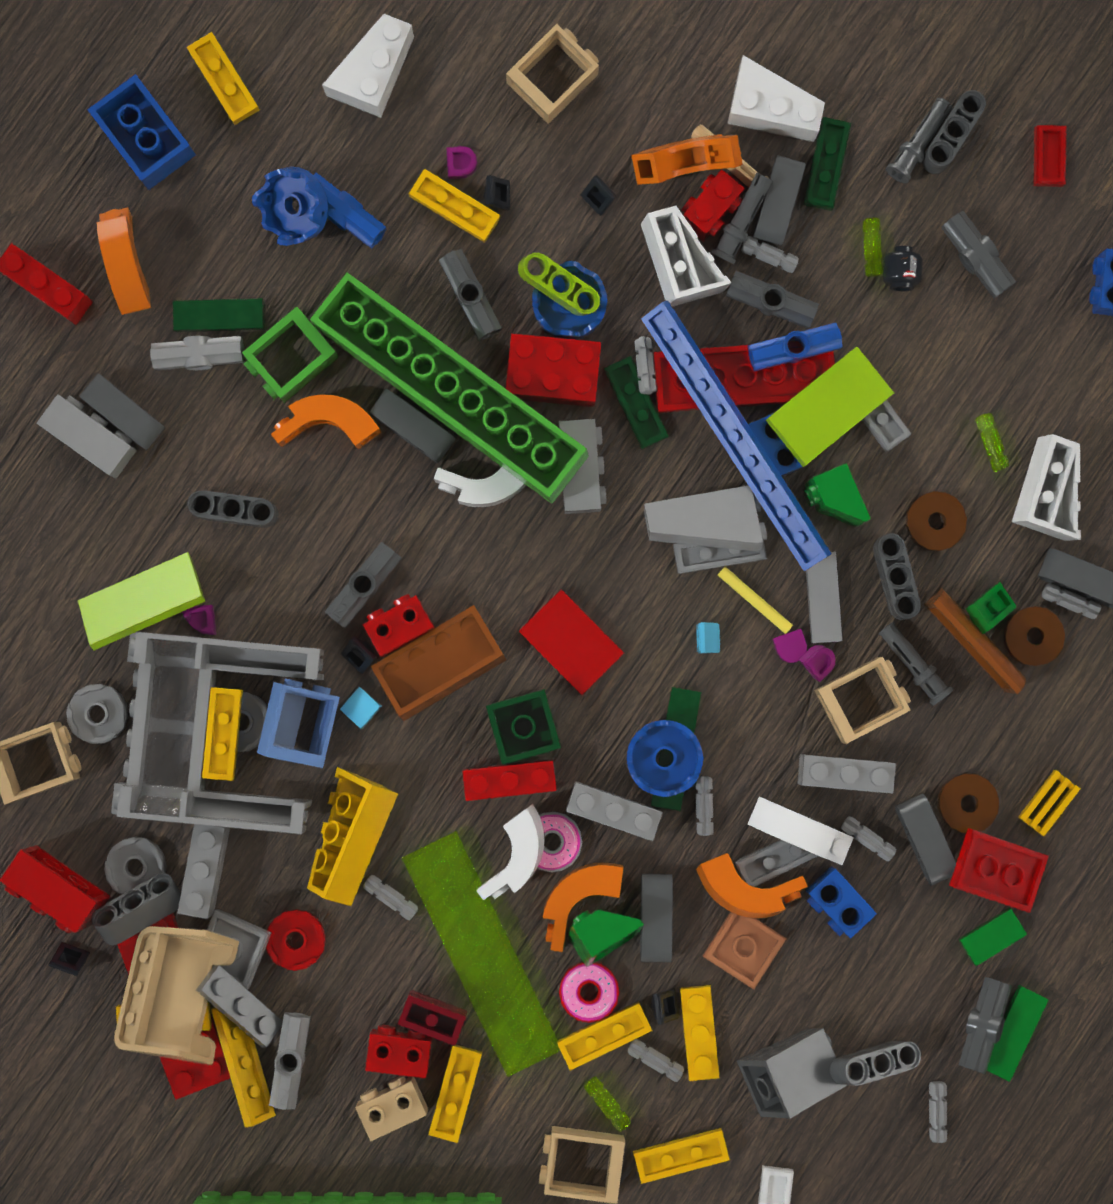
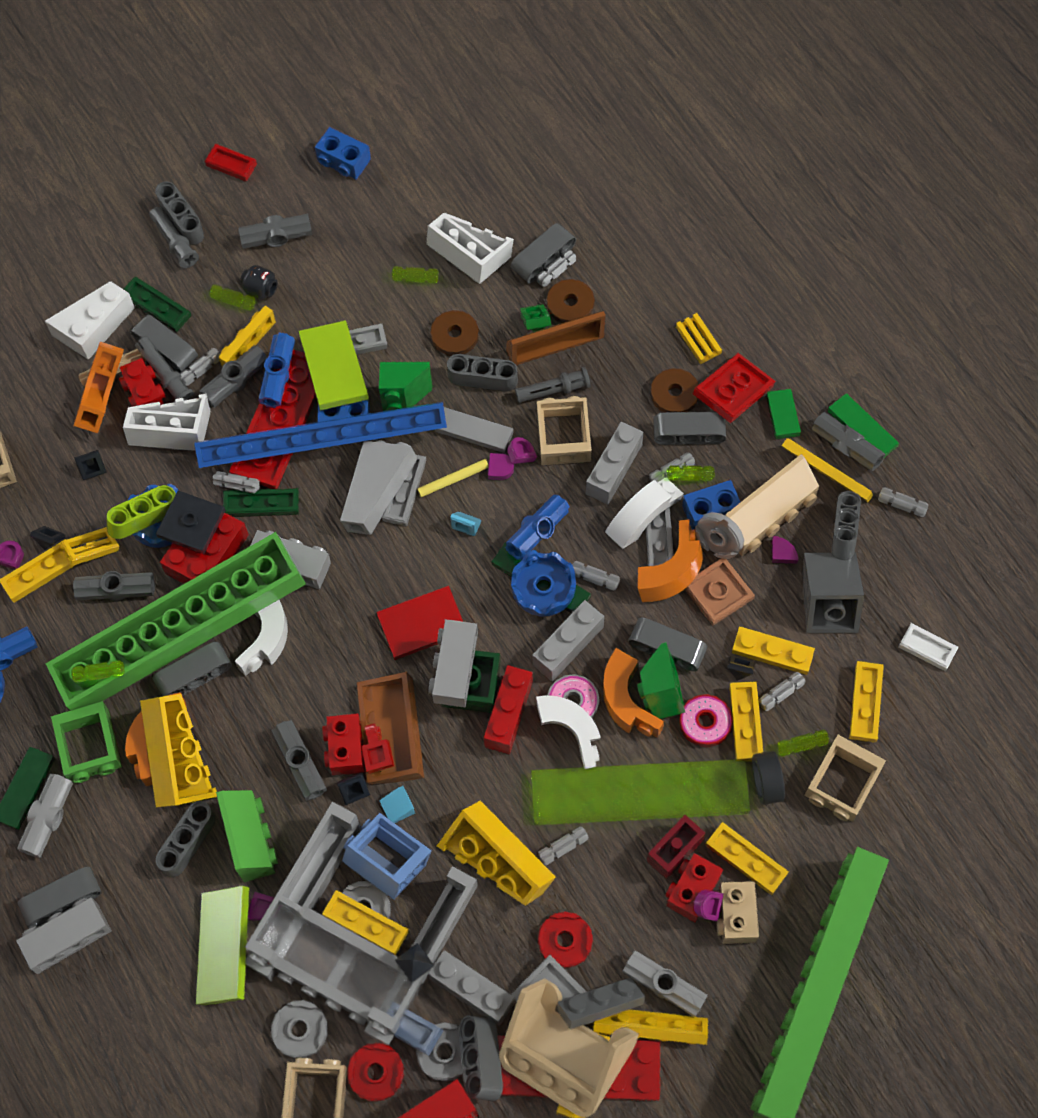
camera: 60 degrees left, 20 degrees down
none -> yellow tile [60,527,119,566]
none -> clear neon green axle [71,660,125,682]
none -> yellow wedge [140,694,217,807]
none -> black plate [156,490,226,554]
none -> bright green slope [216,790,278,883]
none -> yellow plate [219,306,276,367]
none -> red tile [347,1043,404,1102]
none -> red plate [361,723,395,774]
none -> sand blue tile [389,1004,443,1056]
none -> black slope [395,943,435,983]
none -> light grey brick [428,619,478,707]
none -> blue piece [505,495,570,560]
none -> clear neon green axle [666,465,715,481]
none -> magenta tile [694,890,723,921]
none -> light grey tile [695,512,744,559]
none -> tan slope [725,454,819,556]
none -> black tyre [752,751,785,805]
none -> magenta tile [772,536,798,564]
none -> yellow tile [782,438,873,503]

